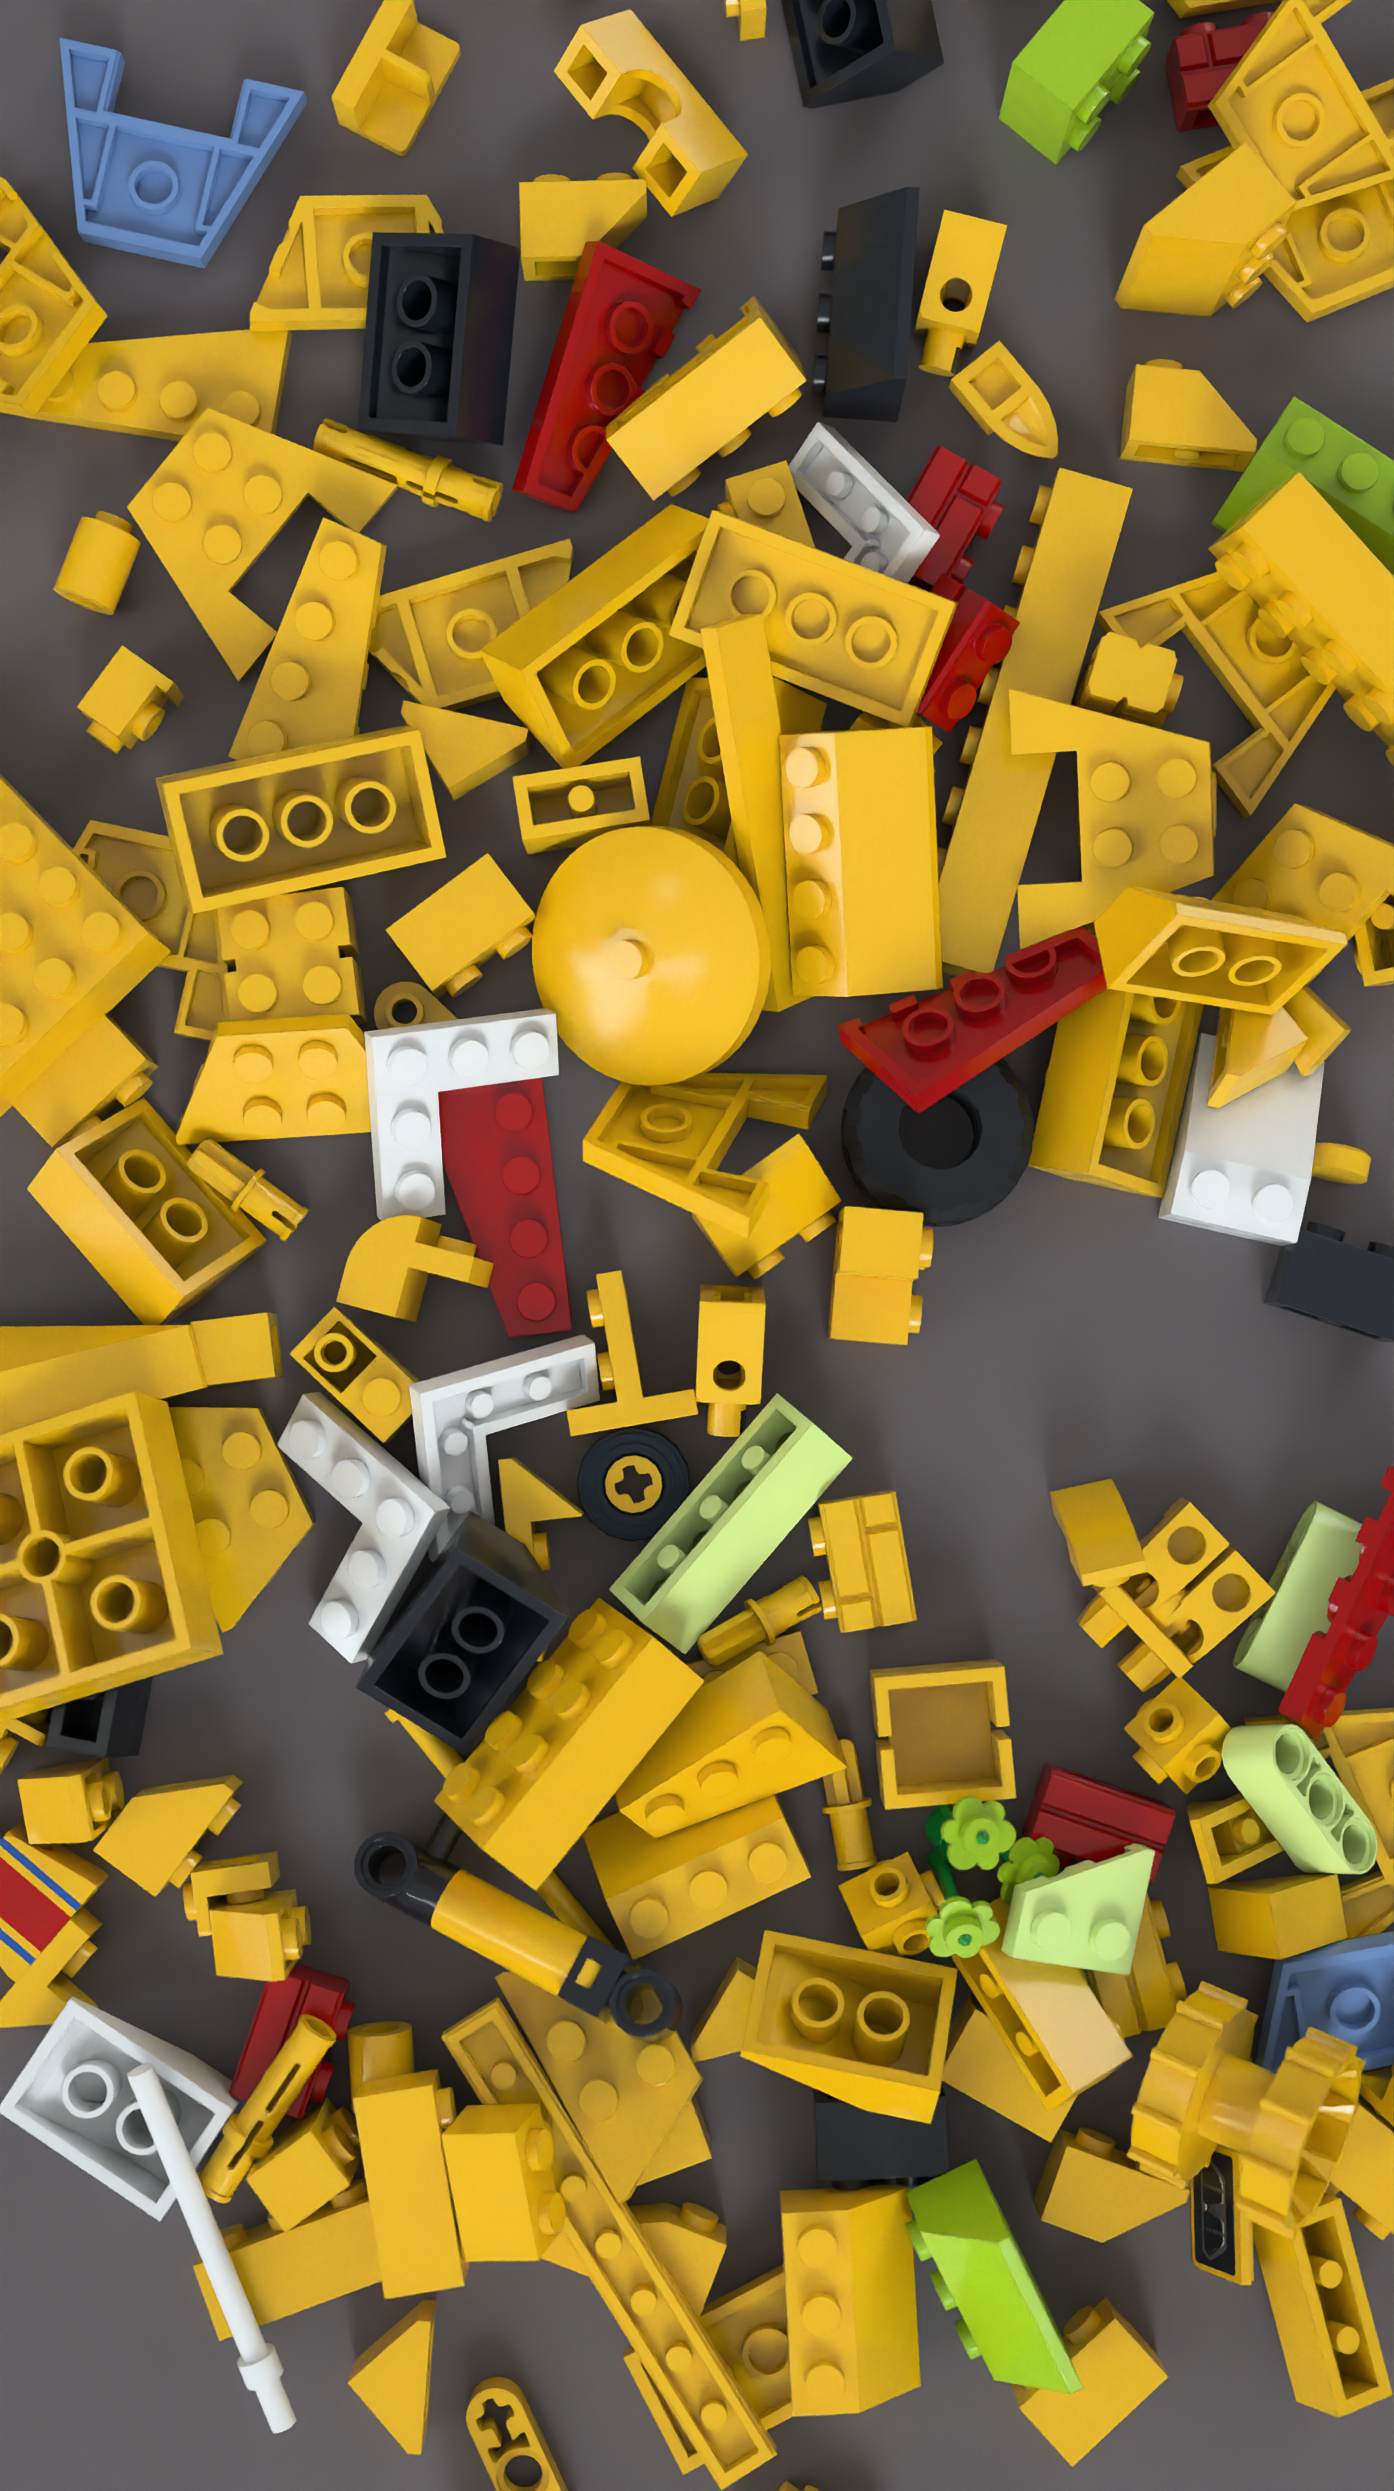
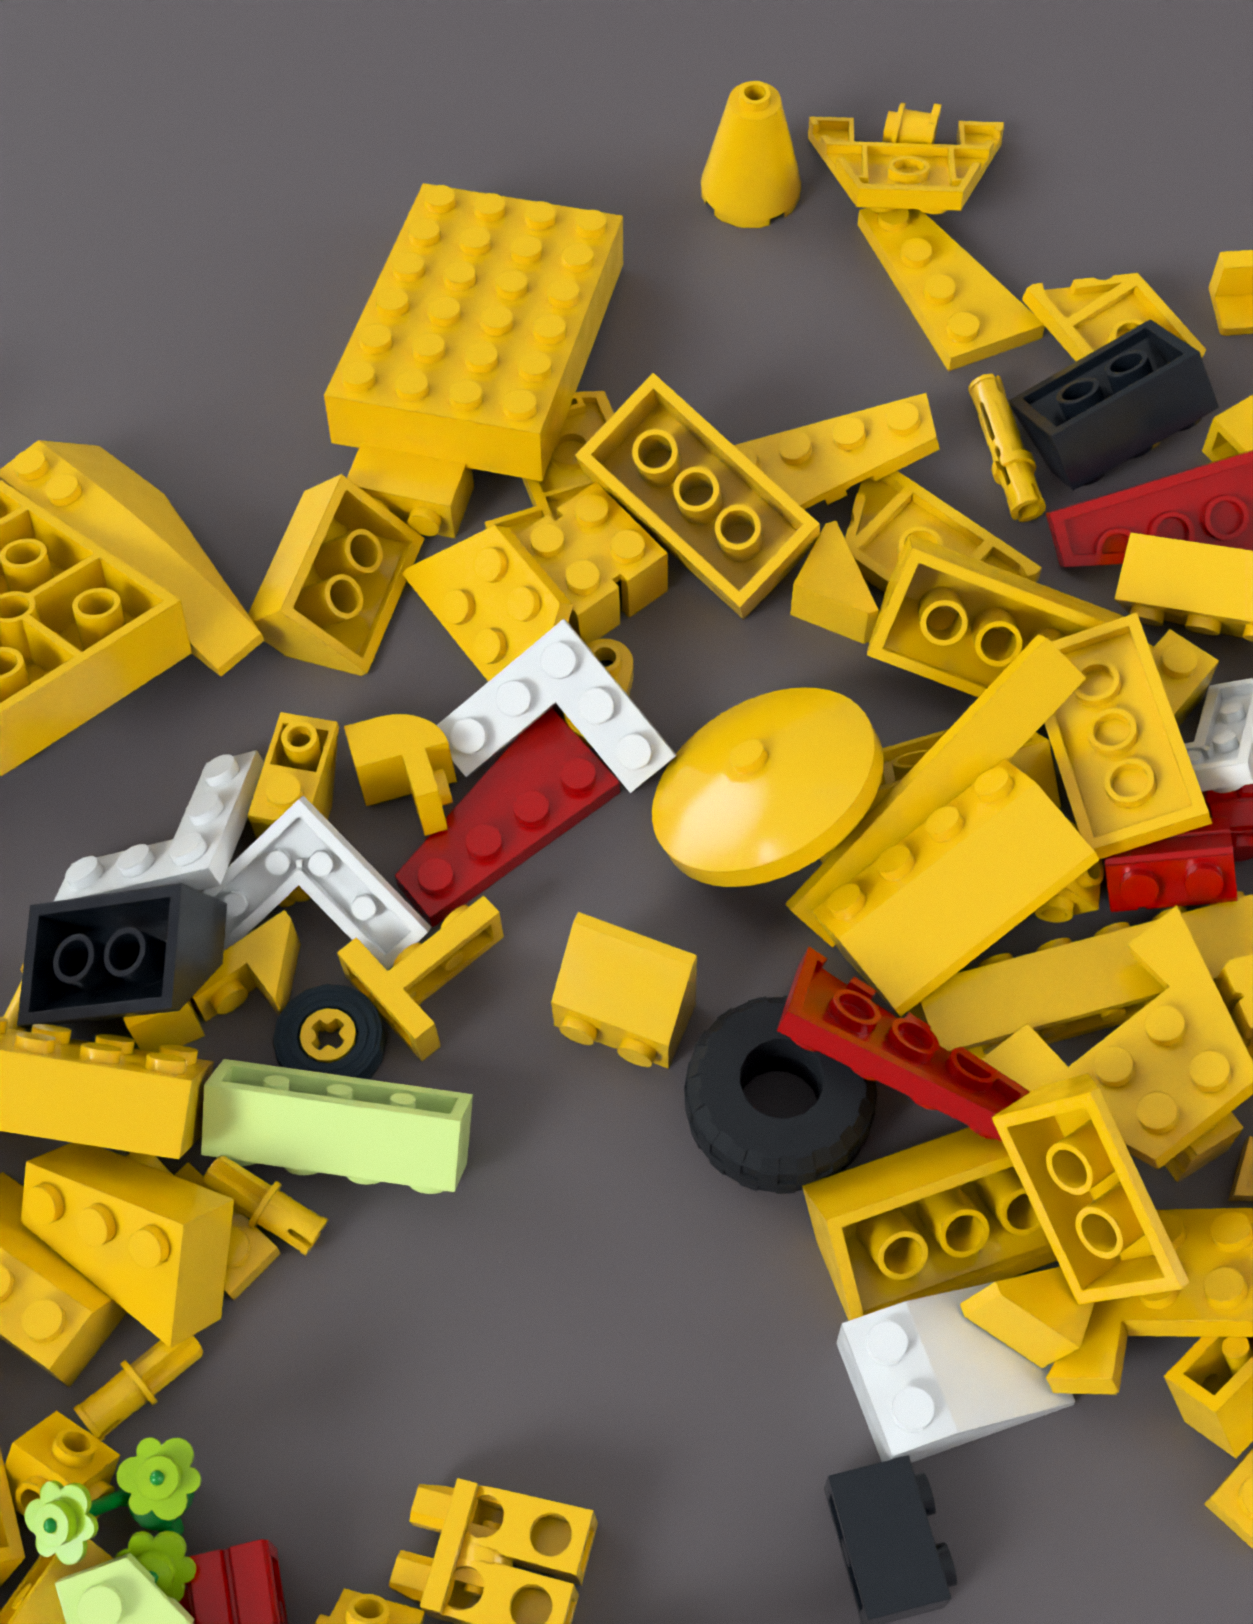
camera: 65 degrees right, 25 degrees down
yellow brick [53,511,141,615] -> none
medium blue wing [59,37,308,269] -> none
yellow brick [77,645,185,754] -> none
yellow wing [127,408,398,684] -> none
yellow wing [169,1407,316,1633] -> none
yellow axle [187,1139,309,1242] -> none
yellow brick [190,1312,284,1386] -> none
yellow brick [386,853,536,999] -> none
yellow brick [512,756,651,855] -> none
yellow wing [583,1073,828,1239] -> none
yellow torso [695,1284,766,1437] -> none
yellow brick [807,1490,917,1633] -> none
yellow brick [827,1206,934,1345] -> none
yellow piece [869,1659,1016,1810] -> none
yellow slope [1049,1478,1147,1587] -> none
yellow tile [1311,1143,1371,1184] -> none

